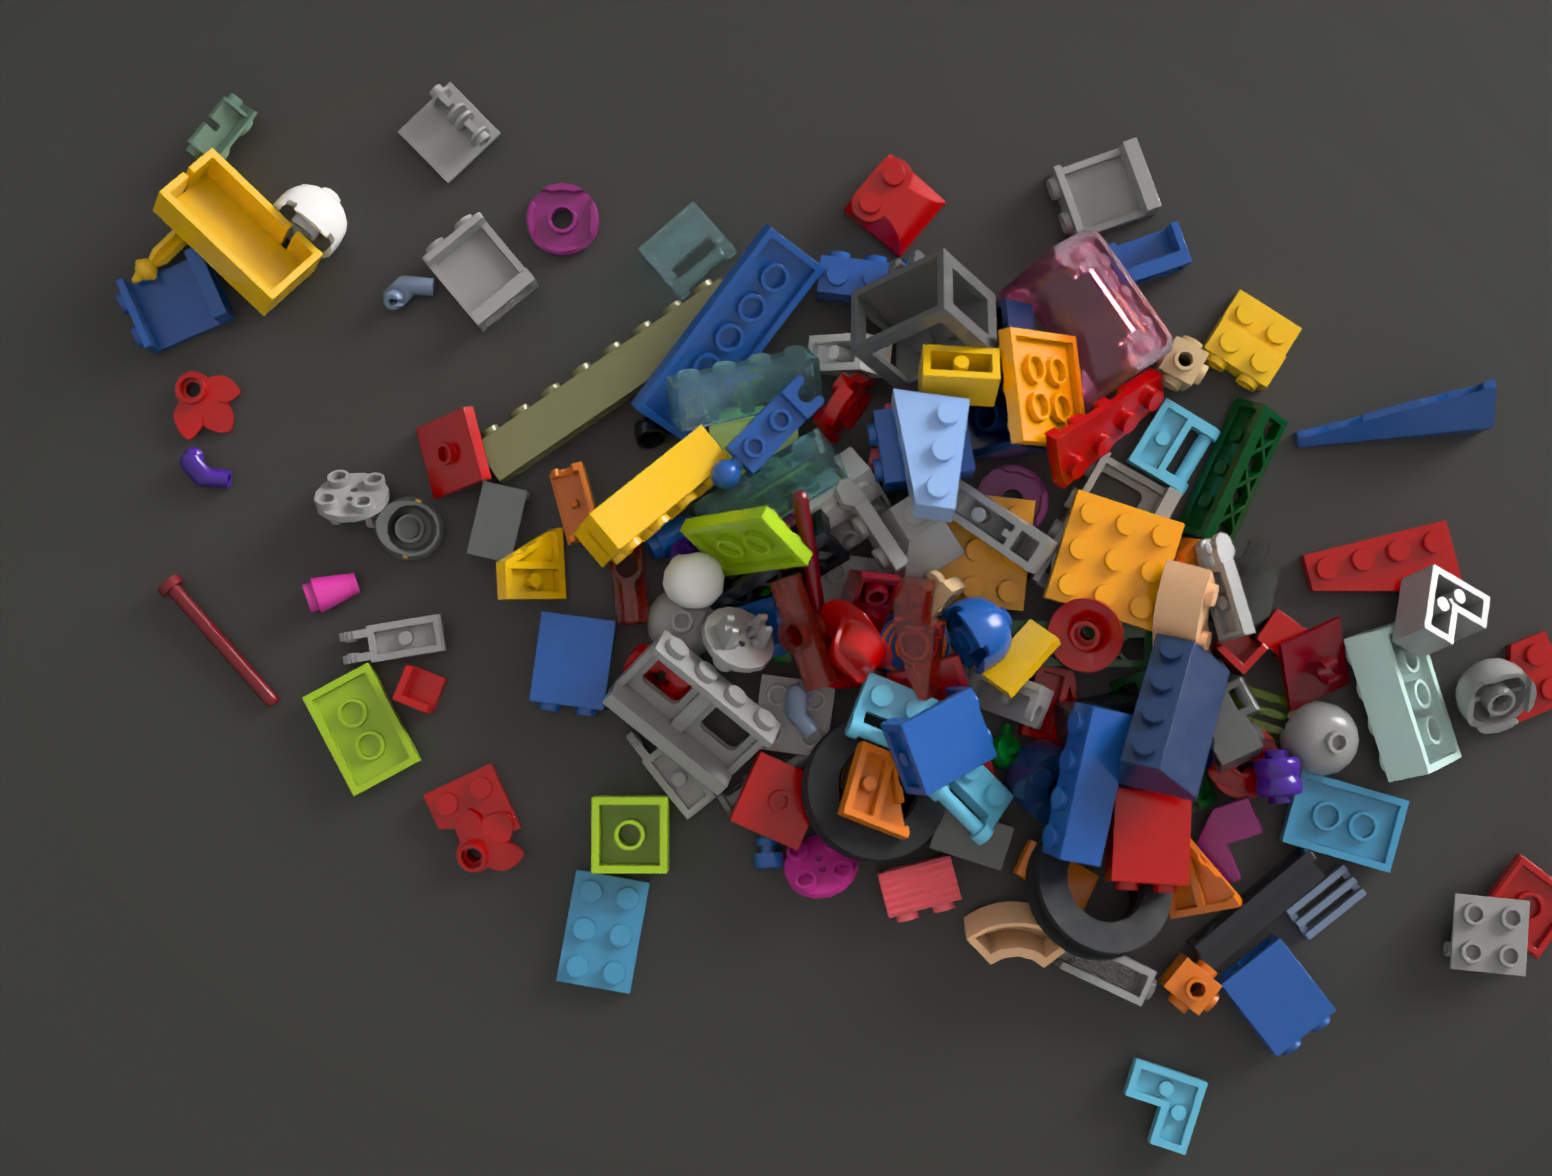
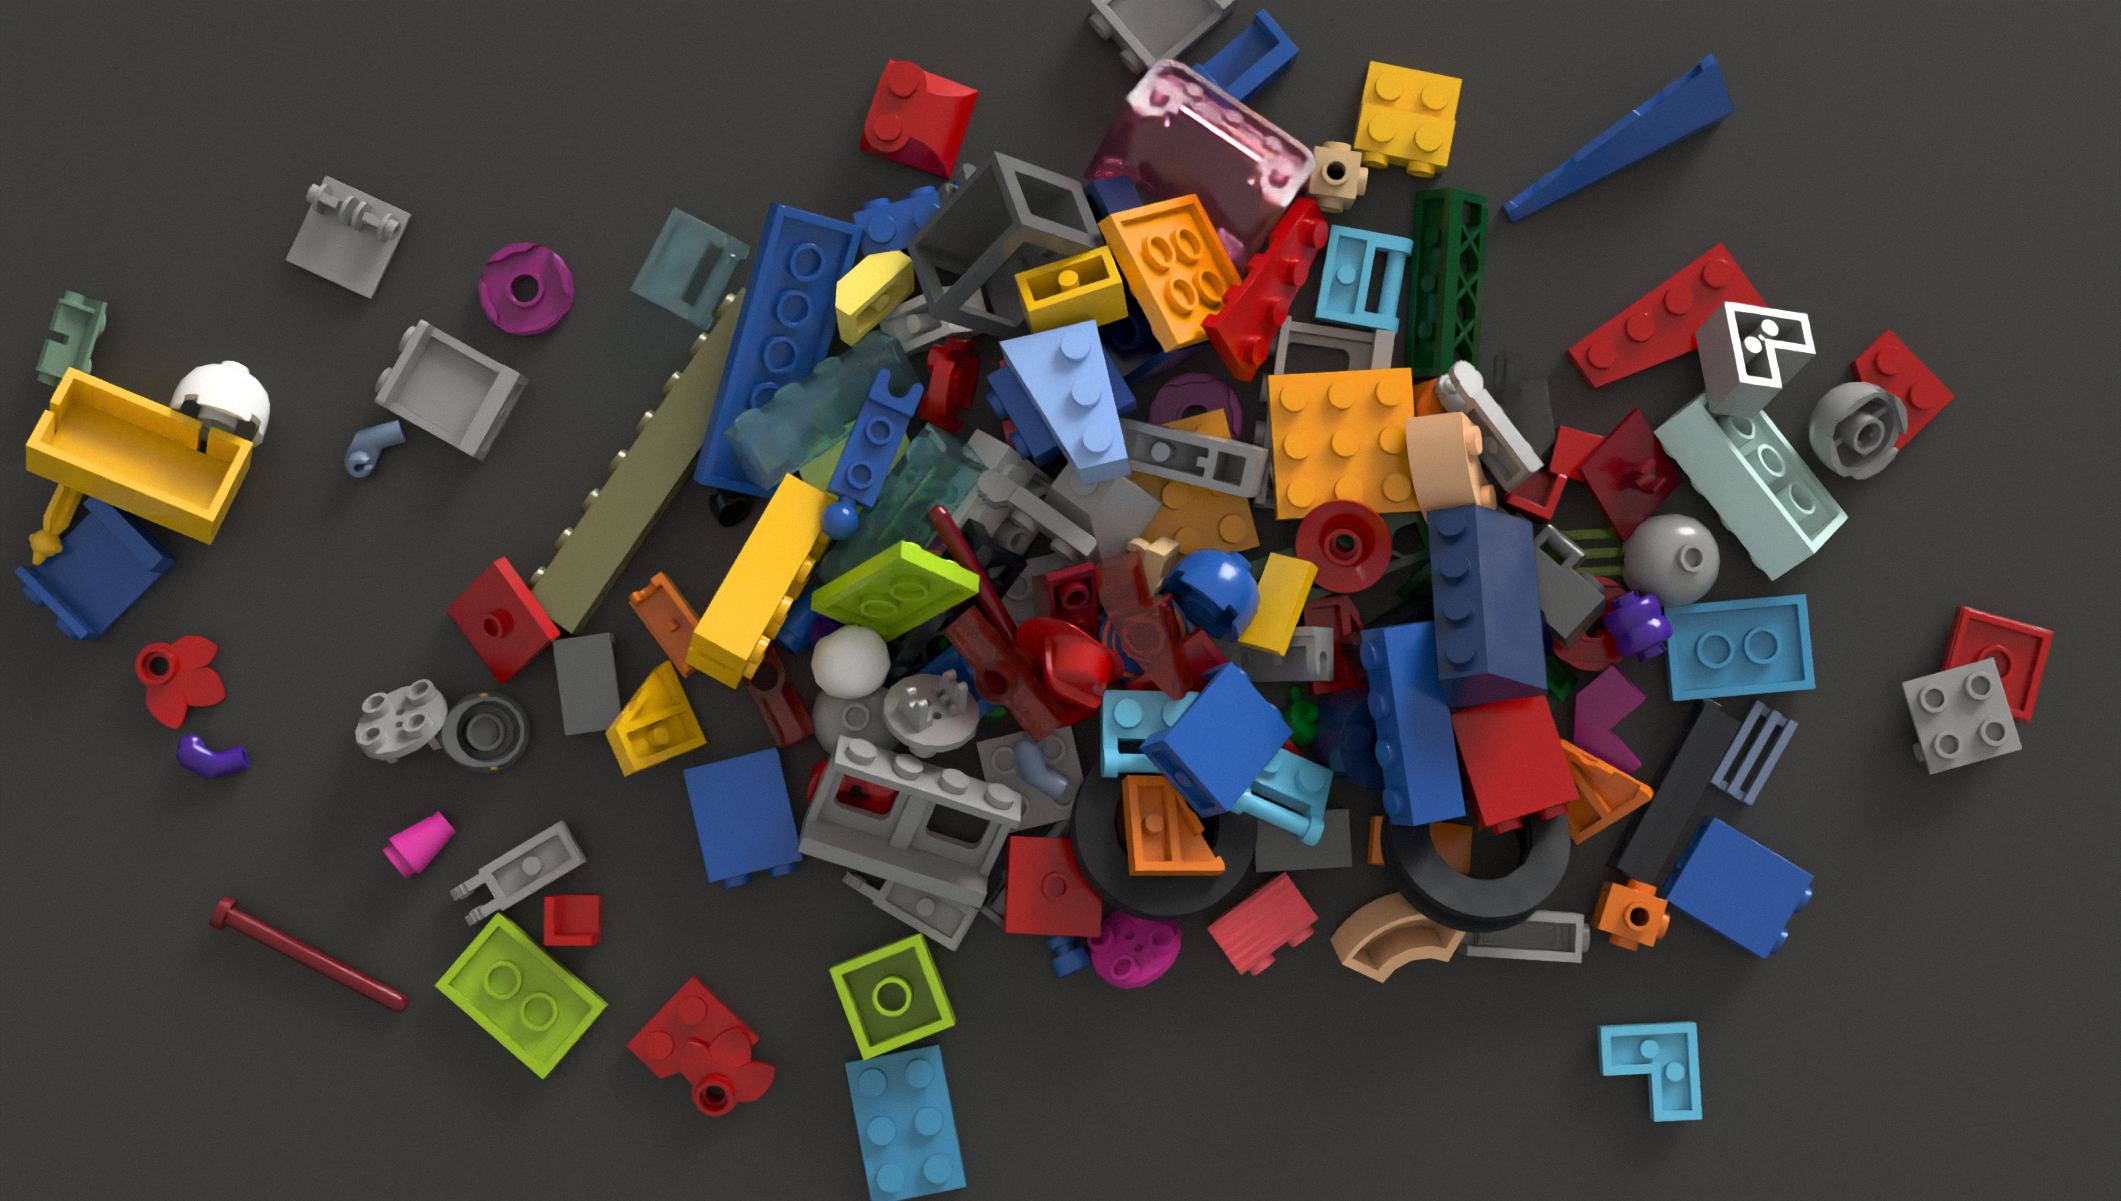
camera: 20 degrees left, 0 degrees up
none -> light yellow slope [835,250,914,347]

